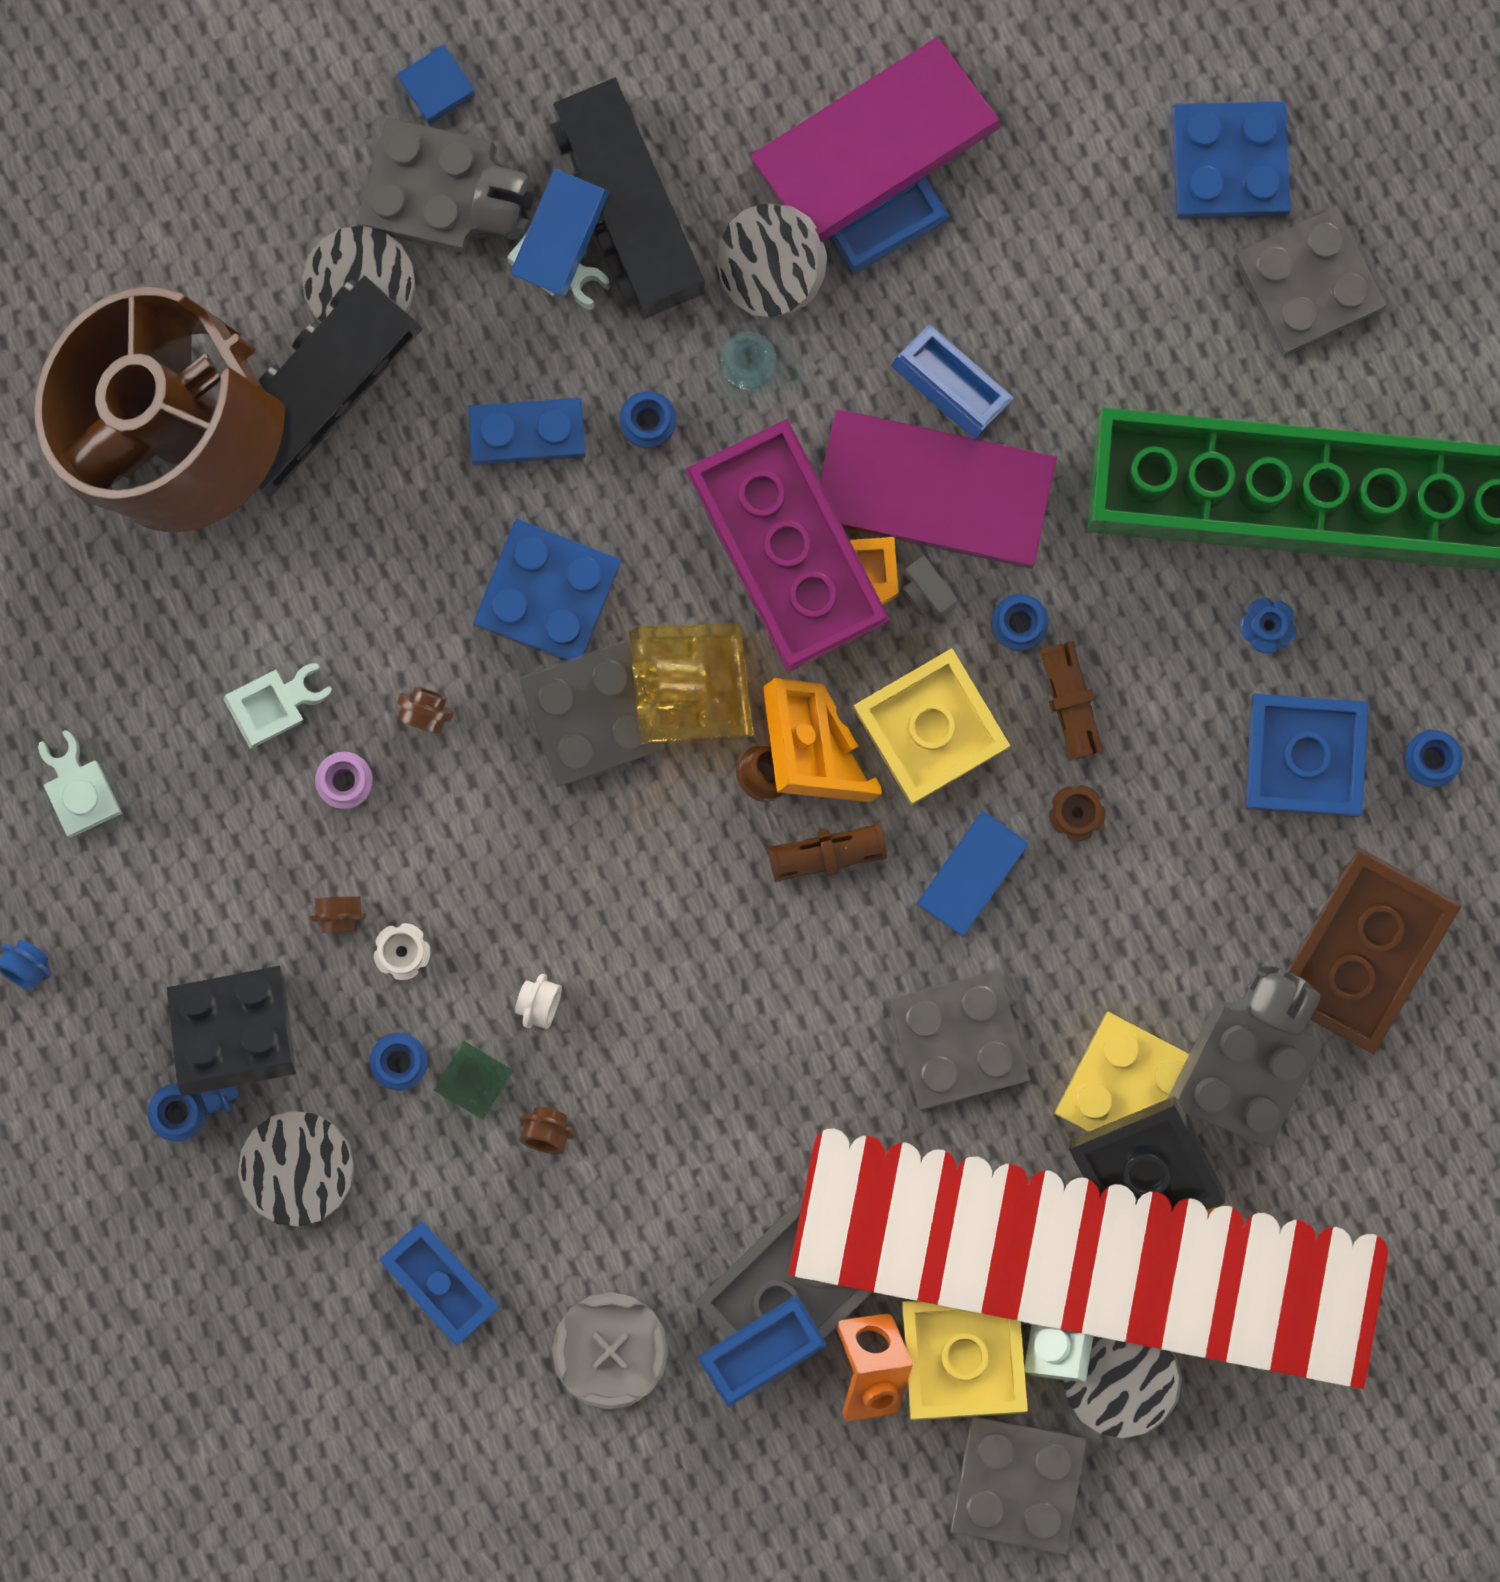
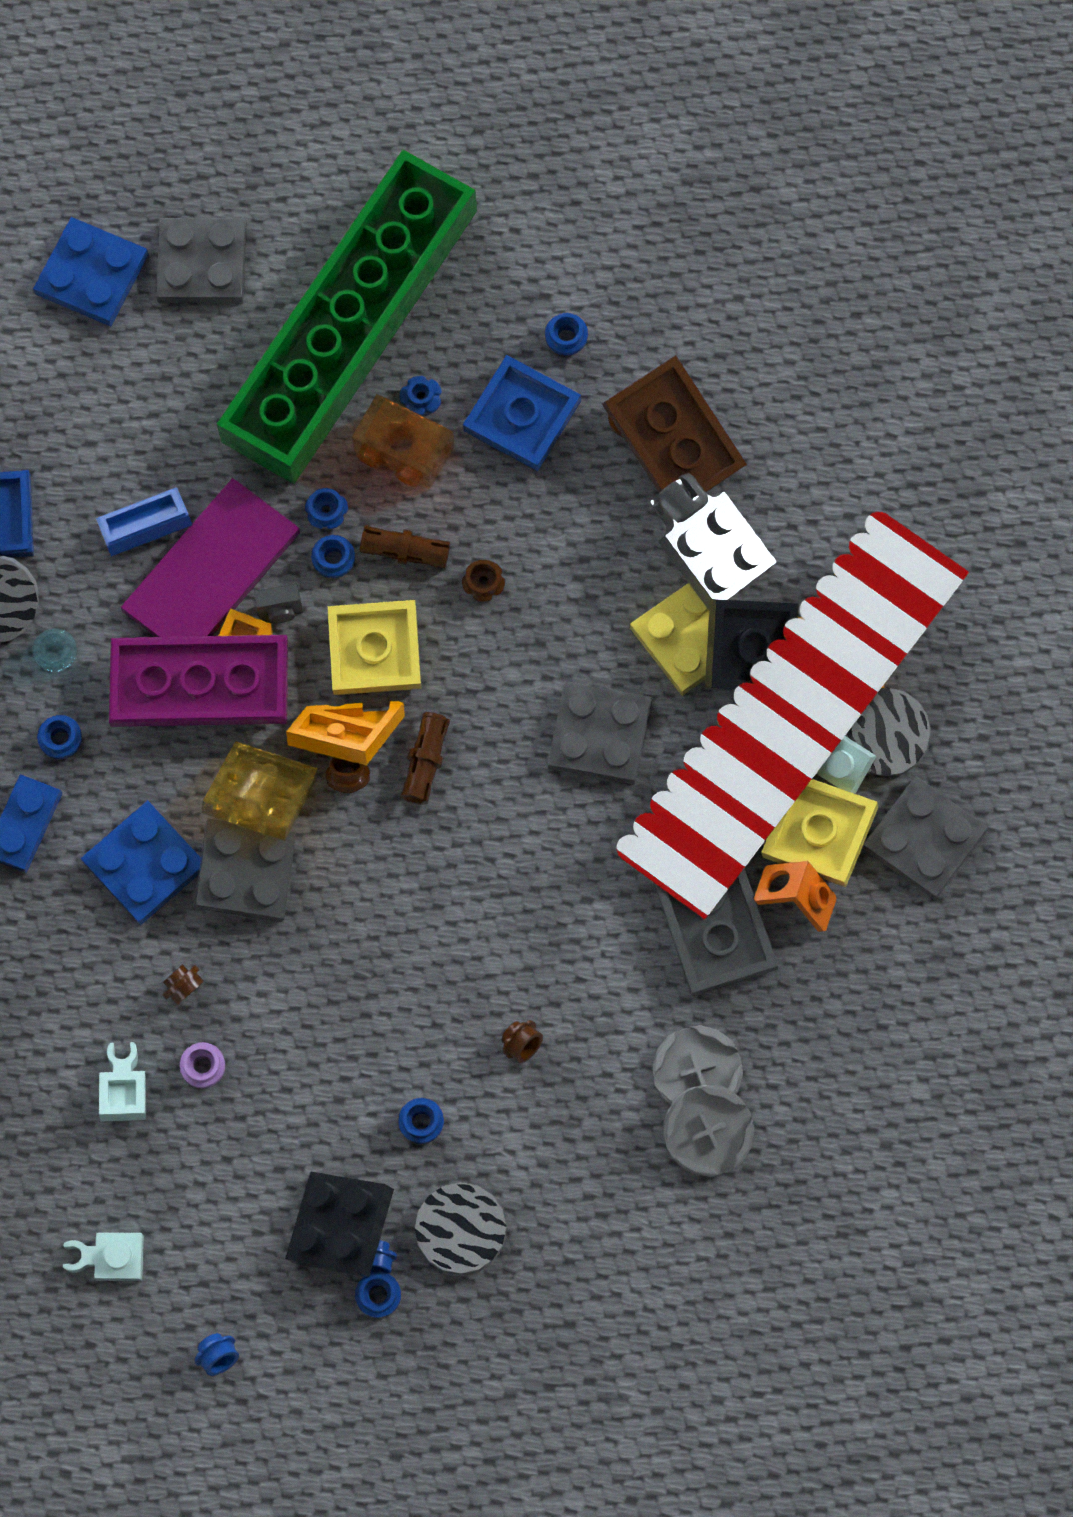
camera: 55 degrees left, 10 degrees down
reddish brown plate [309,896,366,933] -> none
white plate [374,923,430,980] -> none
blue plate [379,1221,501,1347] -> none
clear green plate [434,1041,514,1120] -> none
white plate [515,974,562,1029] -> none
blue tile [697,1295,827,1407] -> none
blue tile [916,810,1029,937] -> none
none -> blue plate [305,488,348,529]
none -> clear orange brick [352,394,455,489]
none -> light grey tile [662,1084,755,1177]

